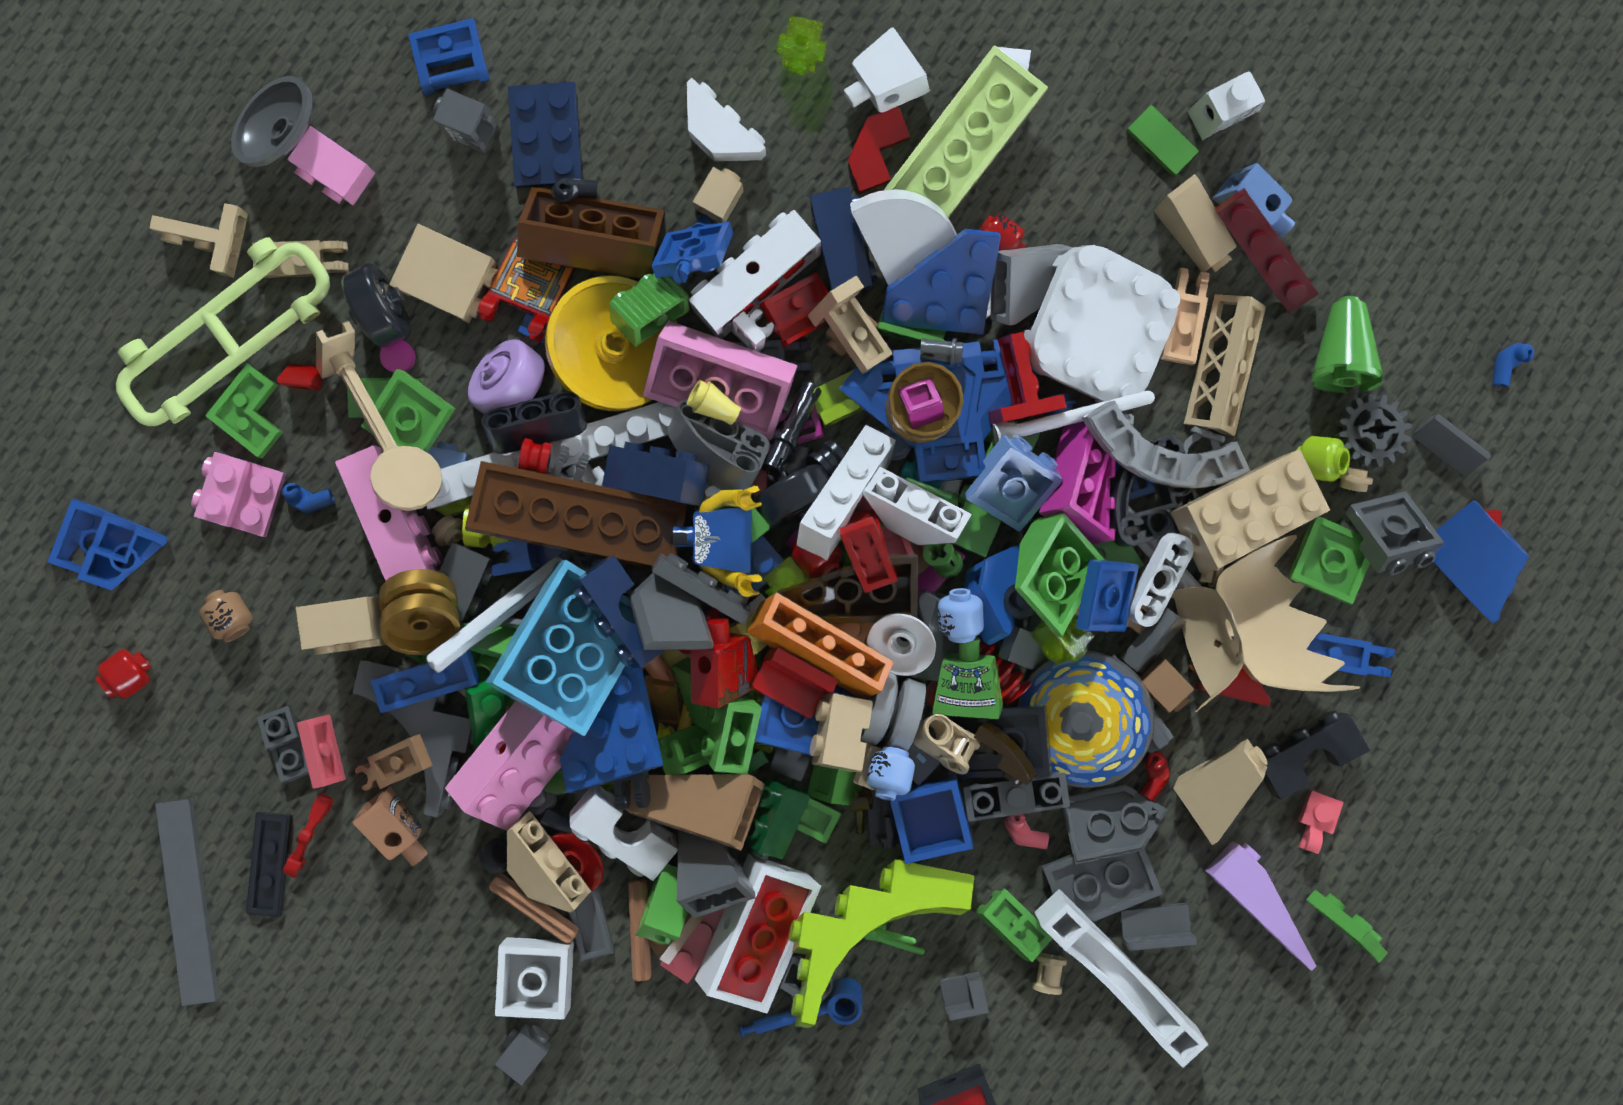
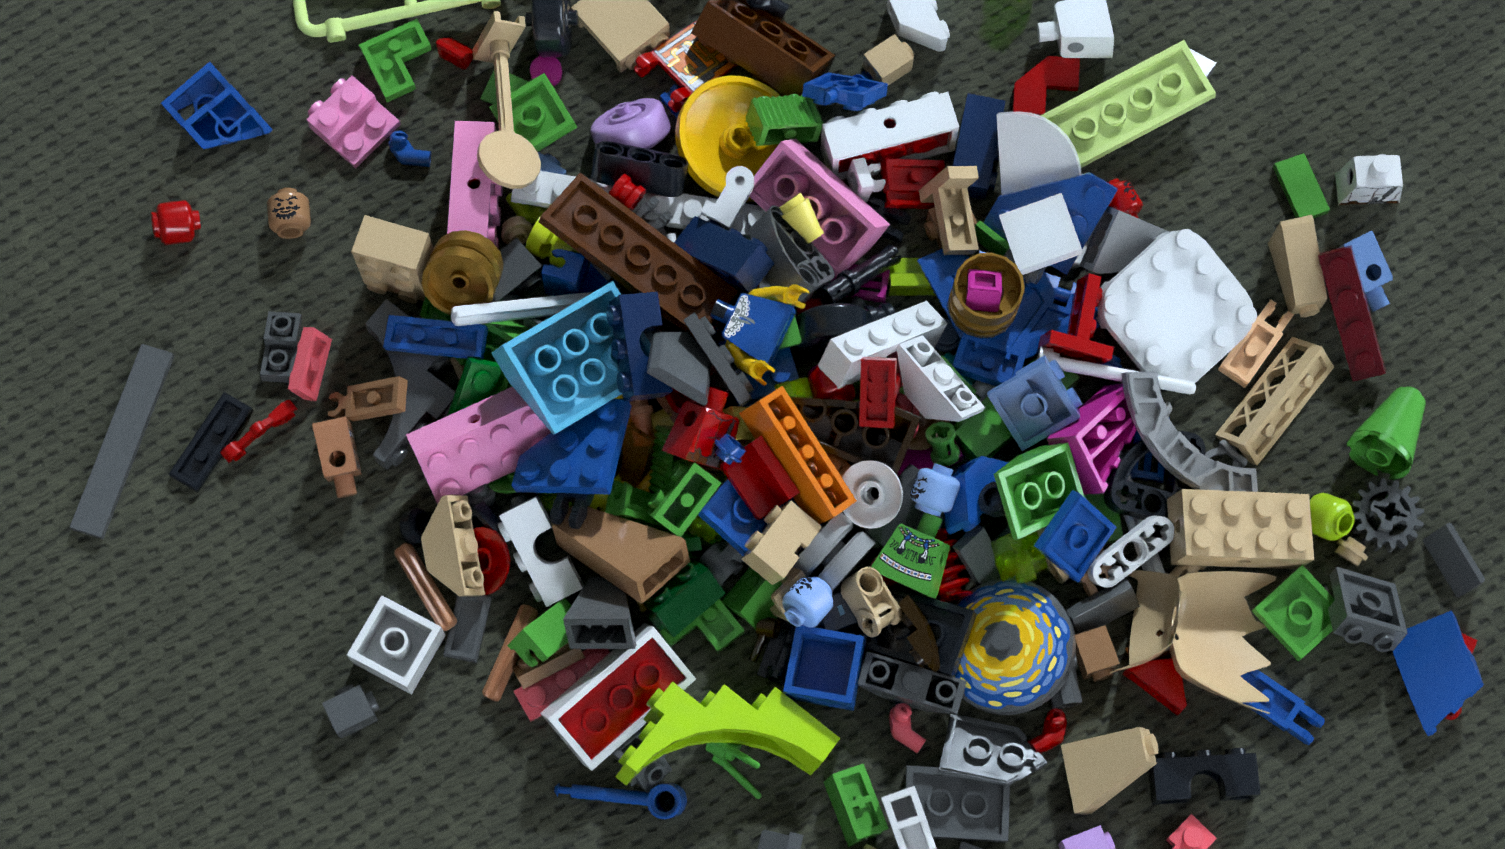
camera: 25 degrees right, 15 degrees down
none -> white leg [701,166,754,230]
none -> blue plate [715,434,746,465]
none -> white tile [999,193,1083,275]

